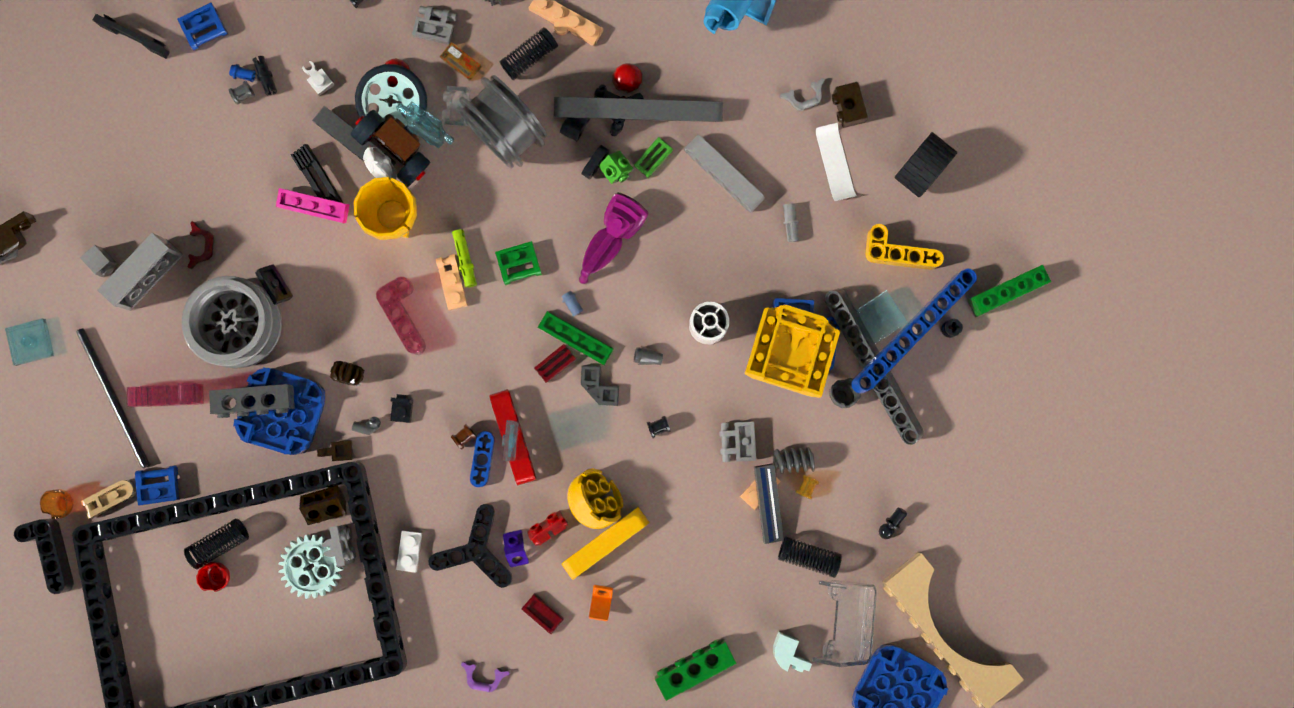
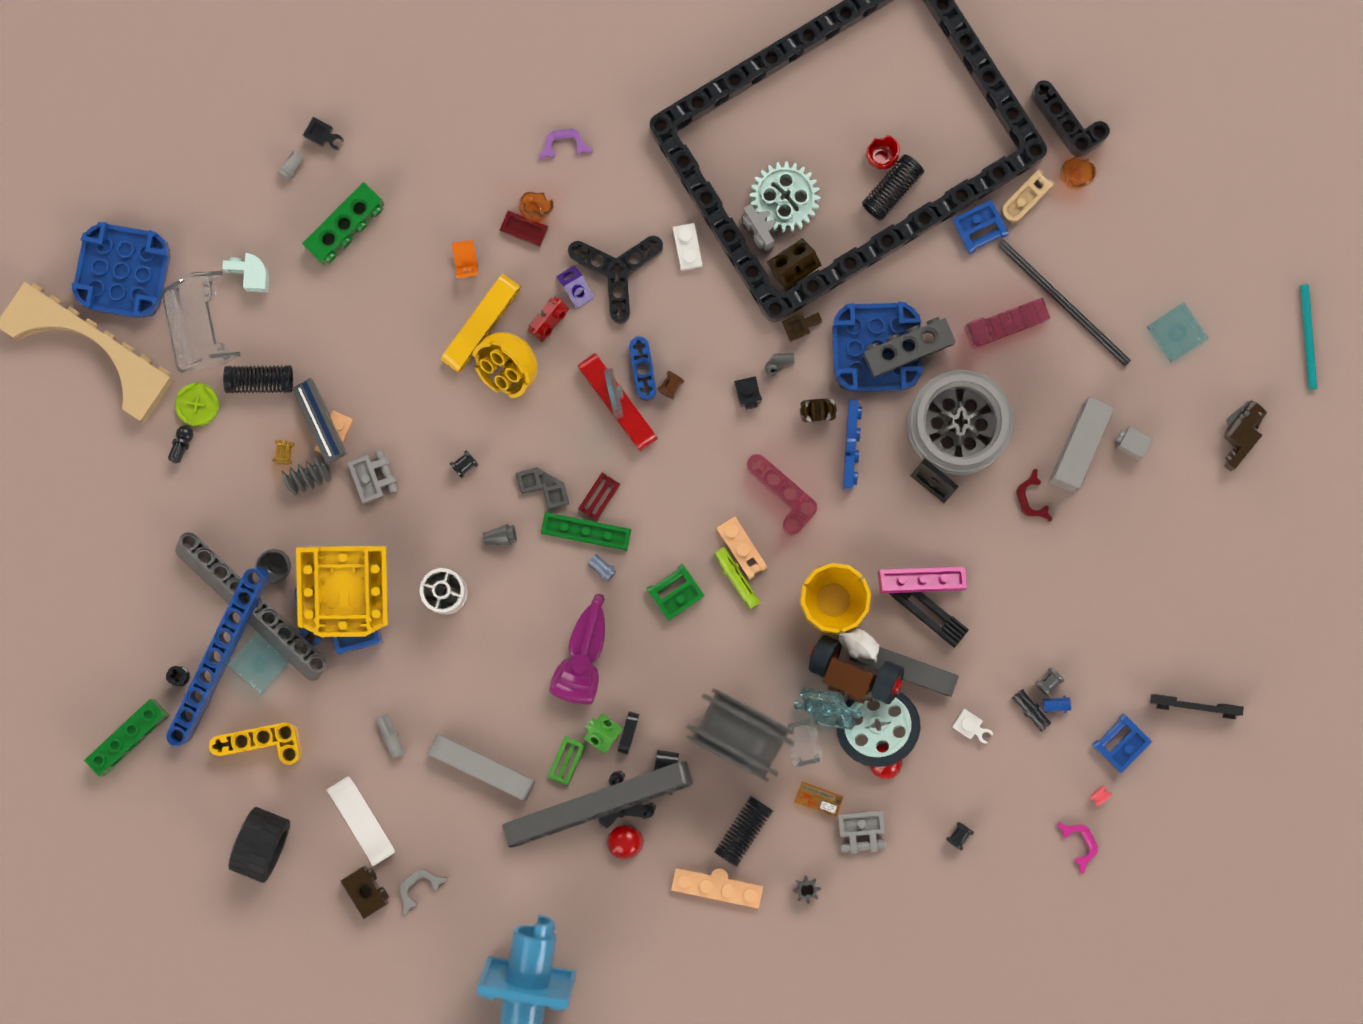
camera: 160 degrees right, 0 degrees up
none -> lime tile [175,383,219,427]
none -> clear orange hair [518,192,554,222]
none -> blue hinge [843,400,862,490]

